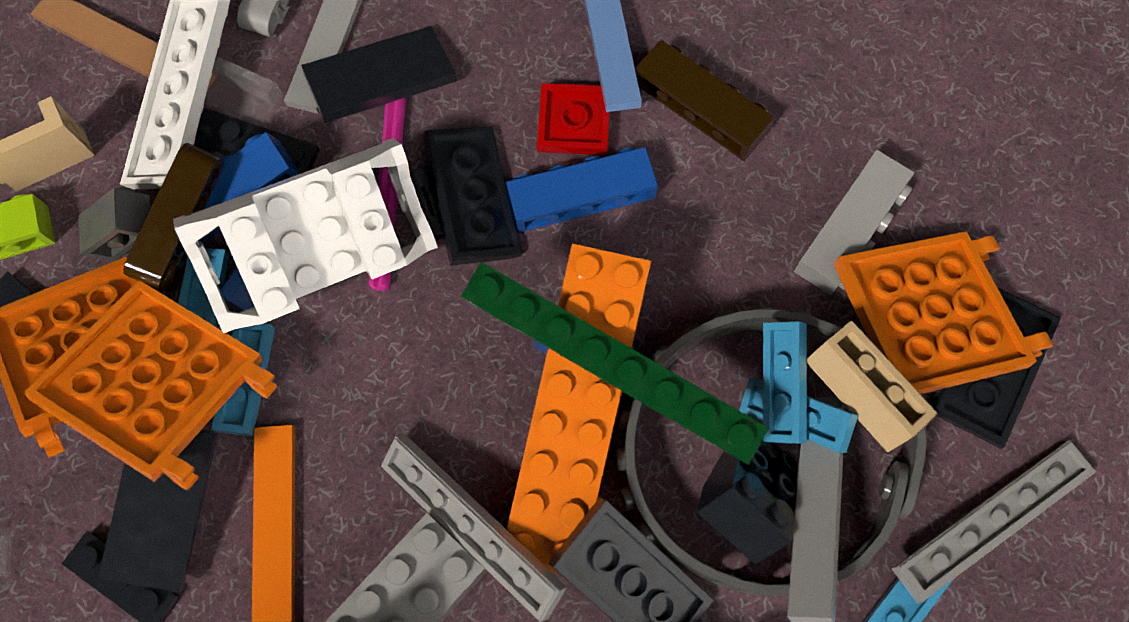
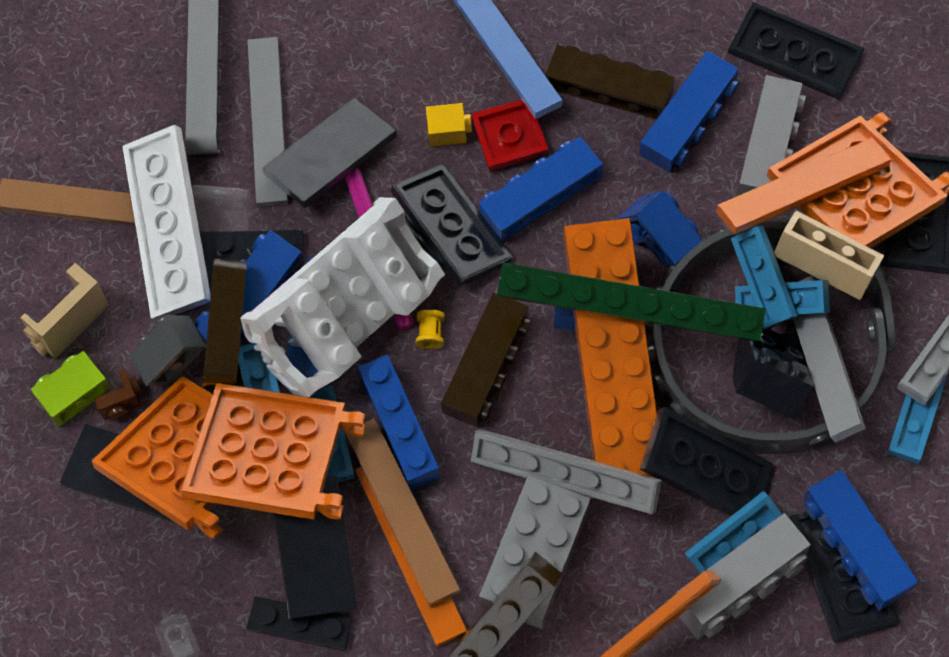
camera: 20 degrees left, 5 degrees down
none -> reddish brown bracket [94,369,142,420]
none -> medium nougat tile [345,418,460,607]
none -> blue brick [358,354,440,491]
none -> yellow bush [415,310,445,349]
none -> yellow brick [426,103,472,147]
none -> dark brown brick [441,292,532,428]
none -> blue brick [614,190,703,267]
none -> blue brick [639,50,740,173]
none -> orange tile [716,137,891,235]
none -> black tile [728,2,865,100]

